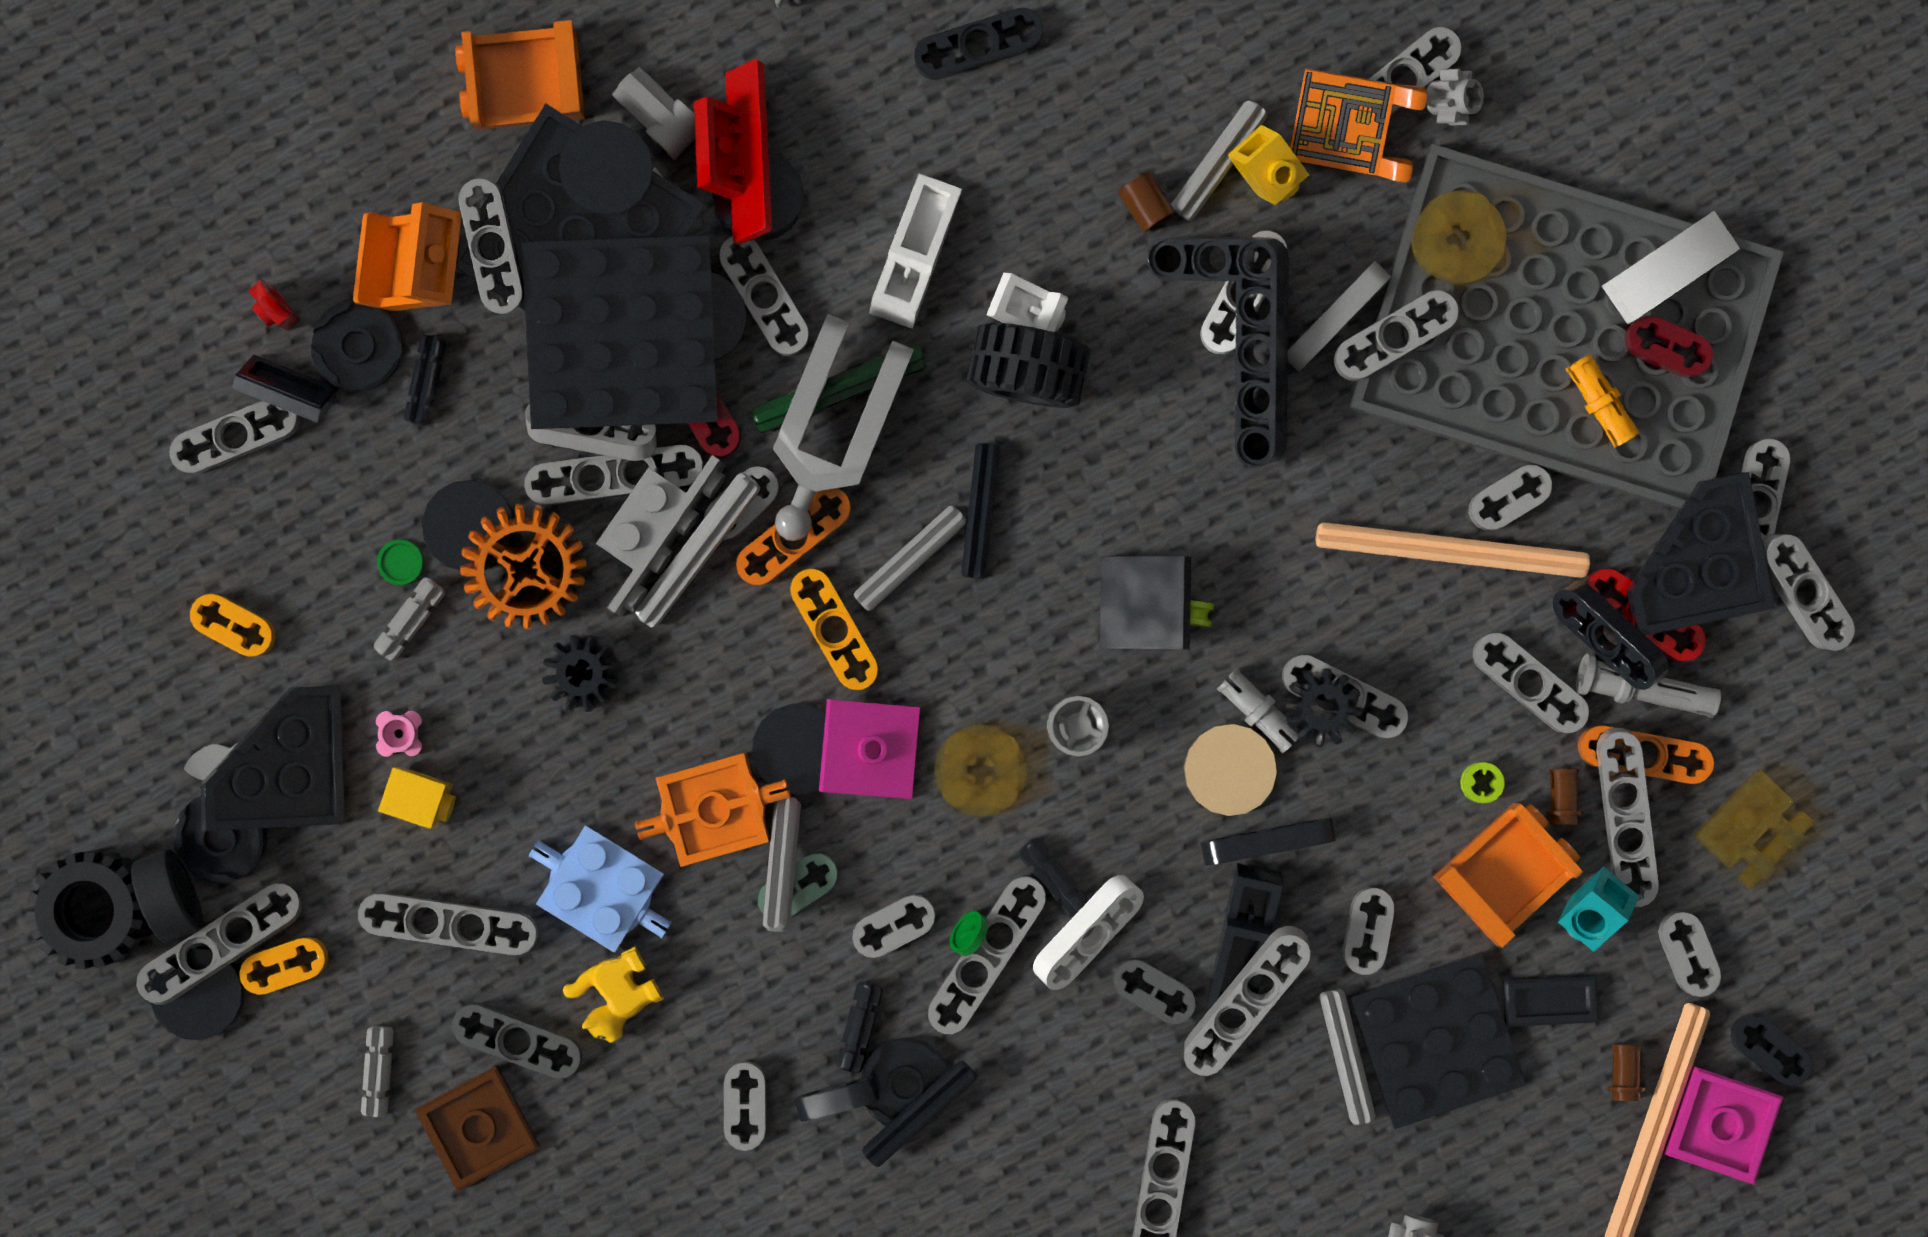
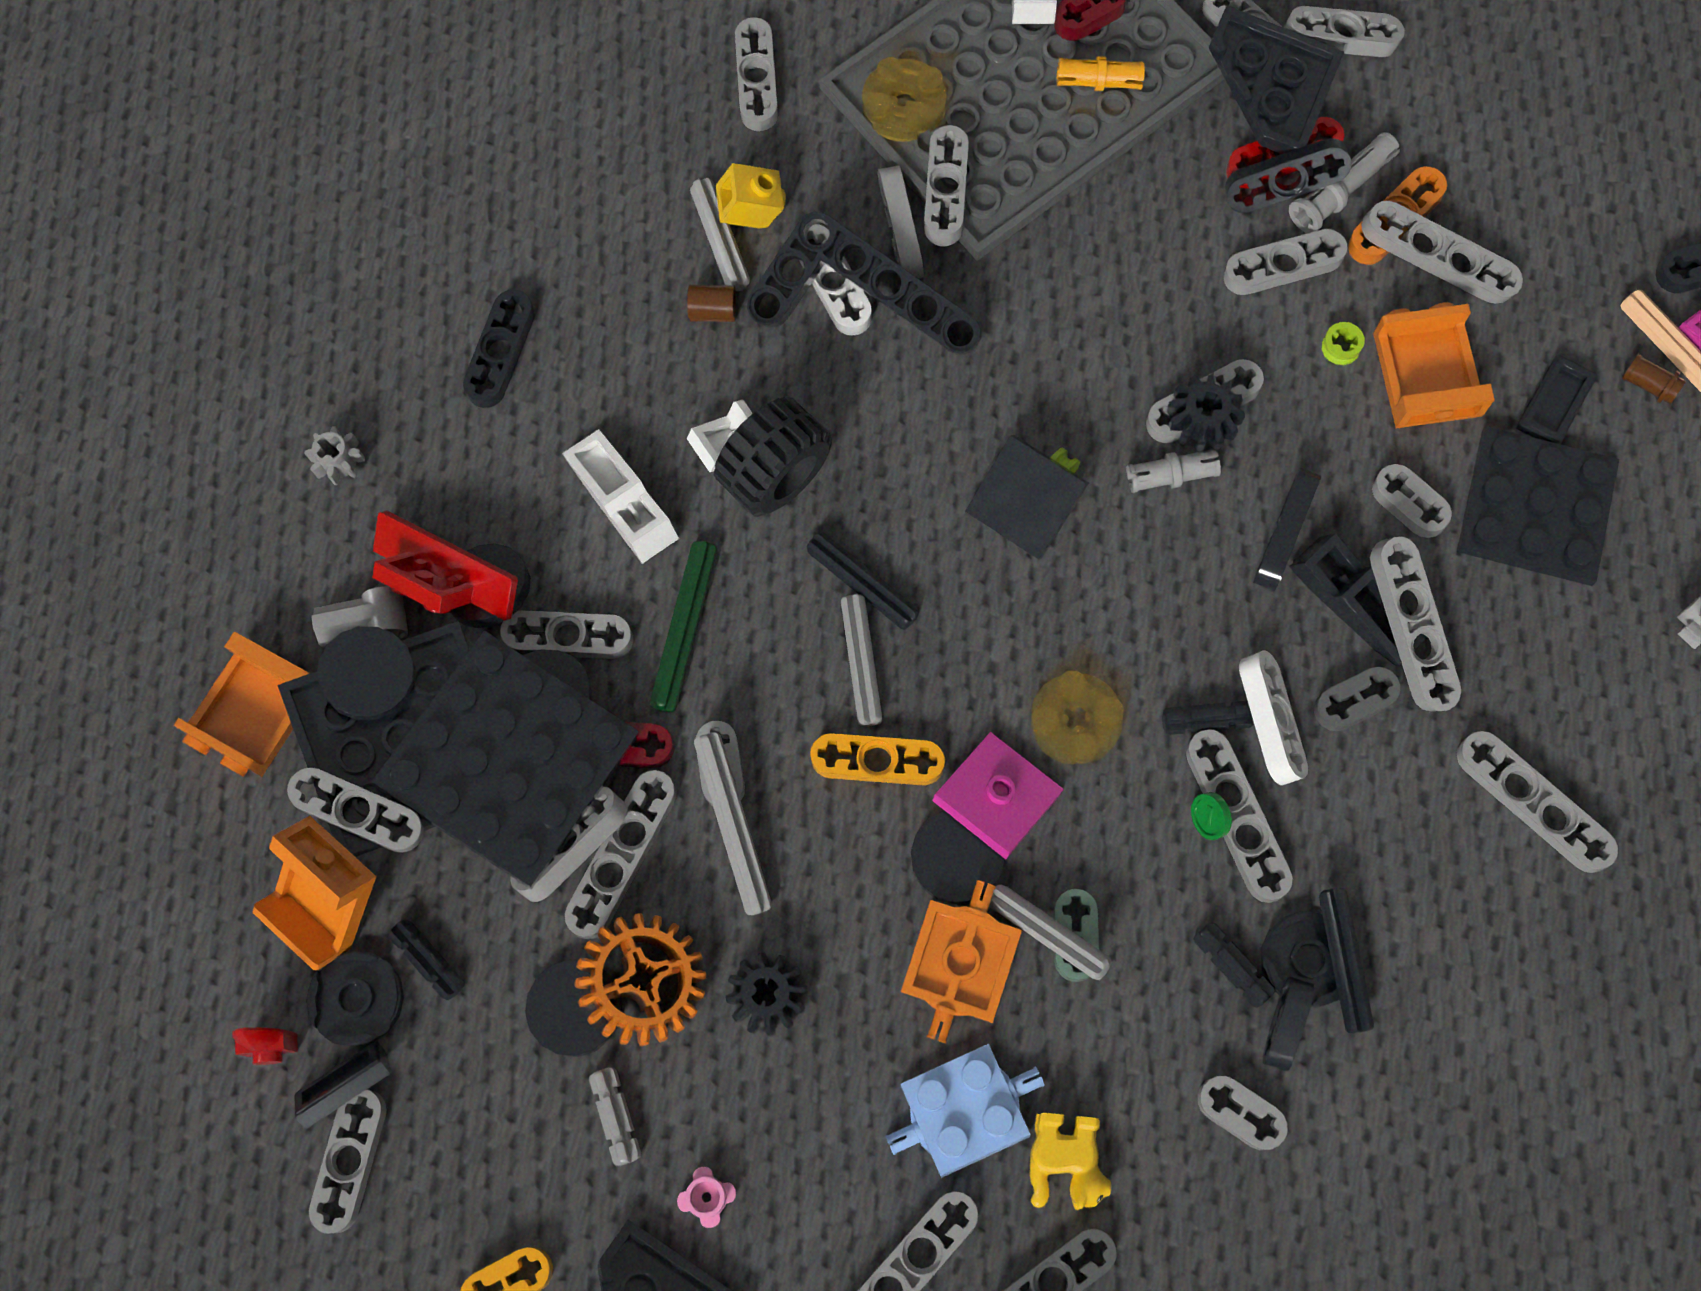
camera: 50 degrees left, 15 degrees down
green piece [377,539,423,585] -> none
yellow brick [378,766,456,829] -> none
light grey bracket [596,455,726,616] -> none
orange beam [736,488,851,586] -> none
light grey piece [773,314,914,541] -> none
light grey beam [852,894,935,958] -> none
light grey wheel [1047,696,1109,757] -> none
tan tile [1184,724,1277,816] -> none
flag [1290,68,1428,183] -> none
light nougat axle [1316,522,1590,578] -> none
light grey axle [1319,988,1376,1125] -> none
light grey gear [1426,68,1484,125] -> none
light grey beam [1469,465,1552,531] -> none
reddish brown pin [1546,769,1583,825] -> none
teal brick [1558,866,1639,952] -> none
light grey beam [1658,911,1721,997] -> none
clear yellow plate [1693,769,1814,890] -> none

